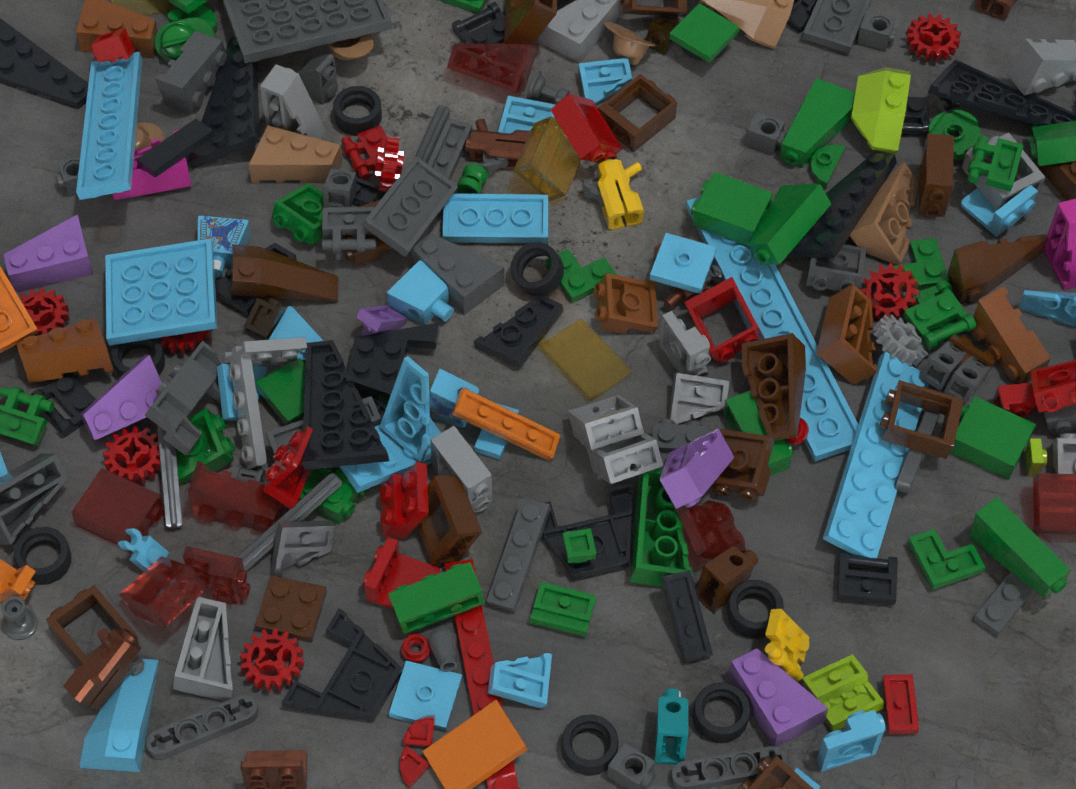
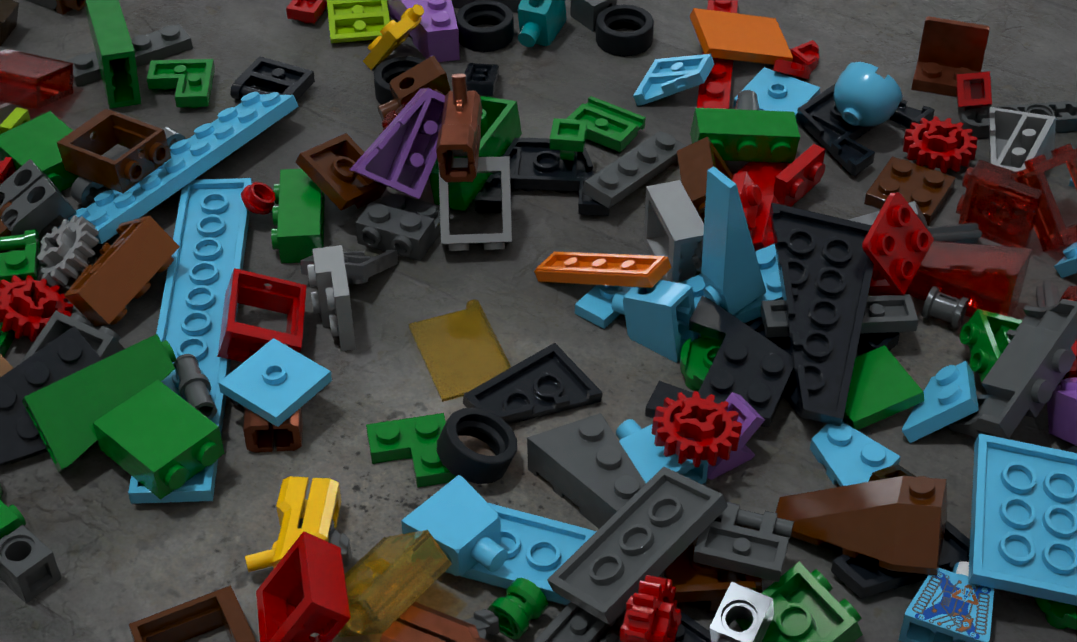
camera: 160 degrees left, 15 degrees down
light grey bracket [223,337,307,470] -> none
light grey window [567,395,644,450] -> none
dark orange plate [593,273,658,334] -> none
reddish brown wedge [742,333,806,441] -> none
none -> dark grey pin [173,354,217,420]
none -> medium azure torso [401,475,508,576]
none -> copper piece [436,74,482,182]
none -> red gear [651,391,742,467]
none -> medium azure cylinder [833,62,903,127]
none -> red brick [956,71,992,110]

